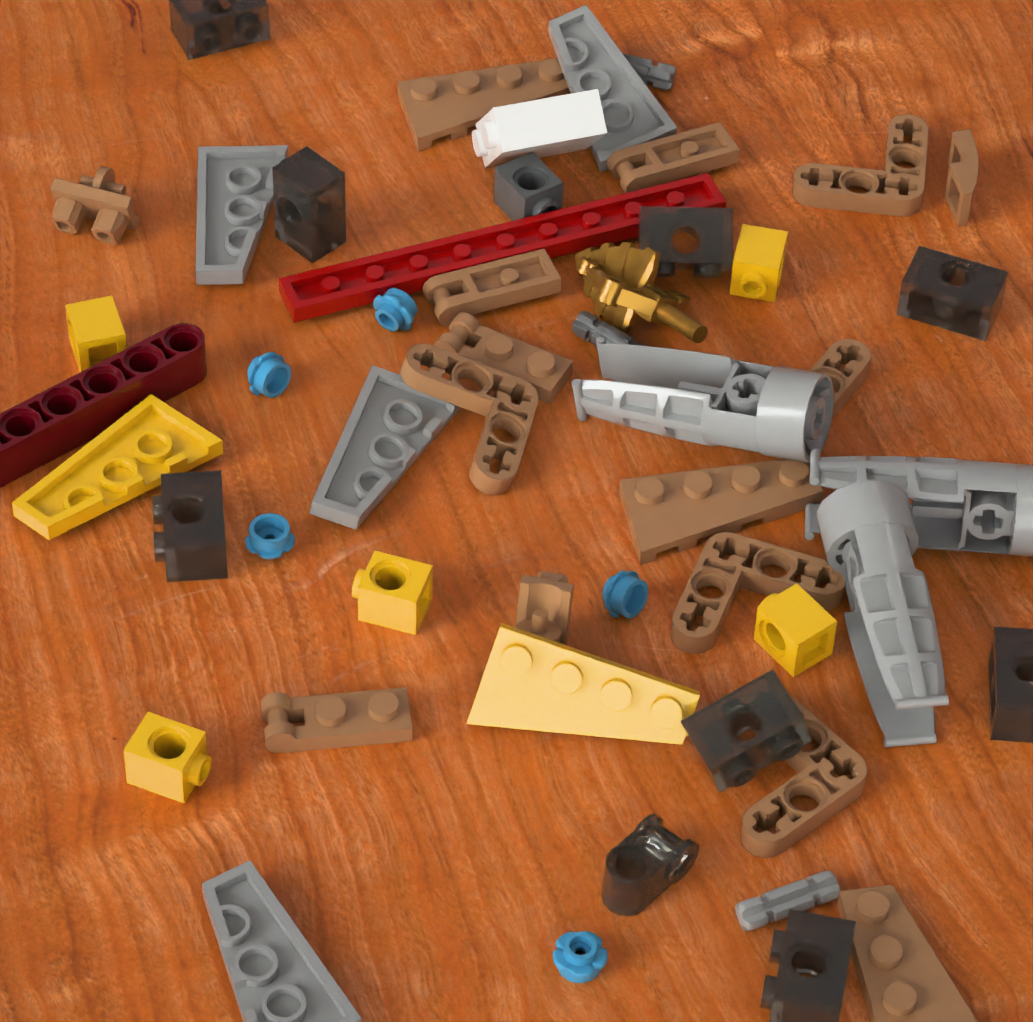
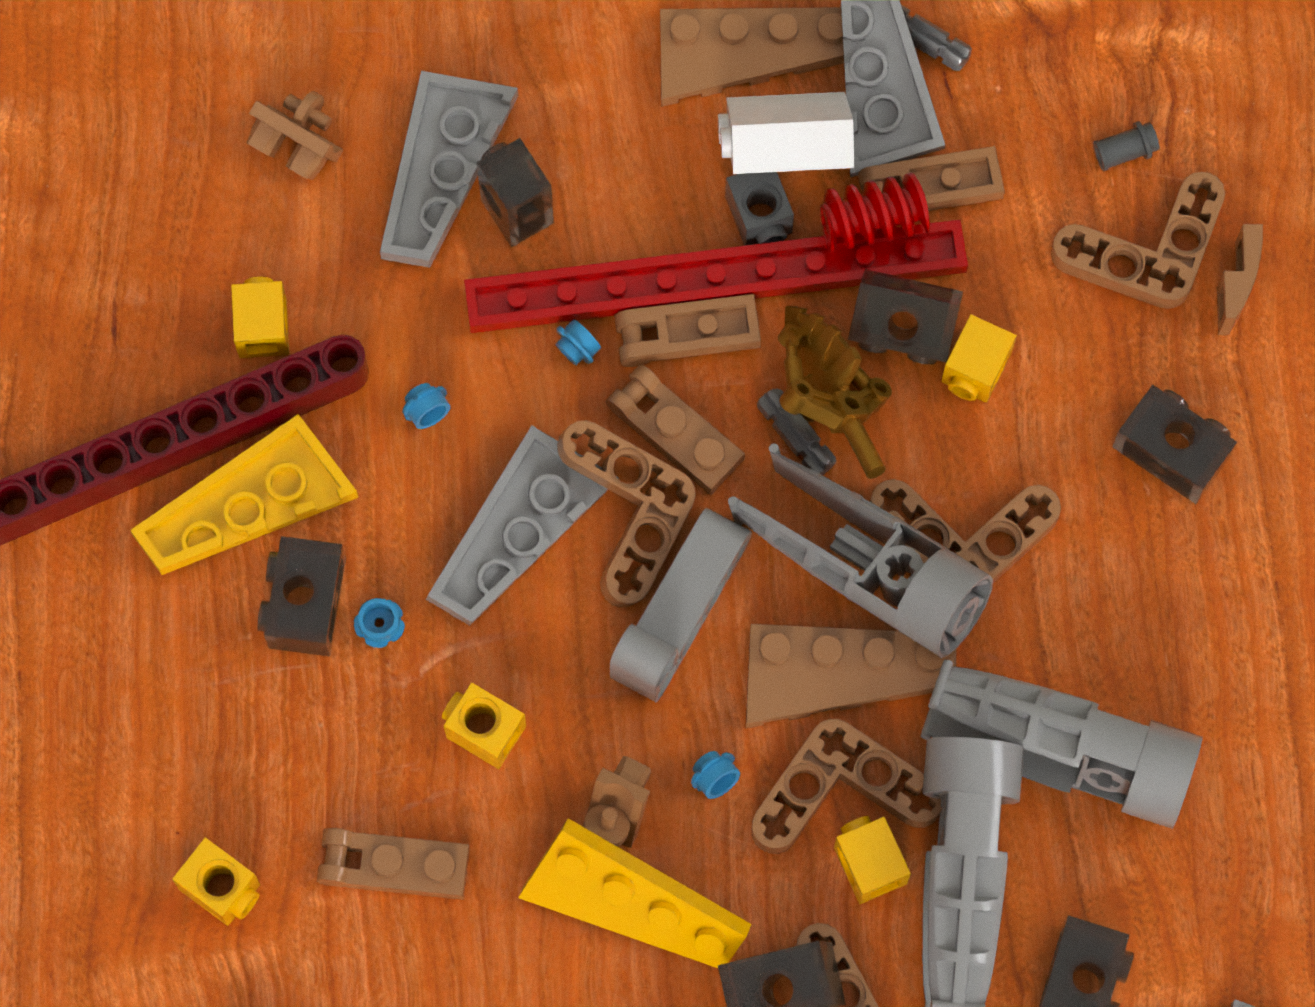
camera: 15 degrees right, 25 degrees up
none -> light grey beam [610,508,752,702]
none -> red piece [820,172,930,253]
none -> dark grey pin [1093,121,1160,171]

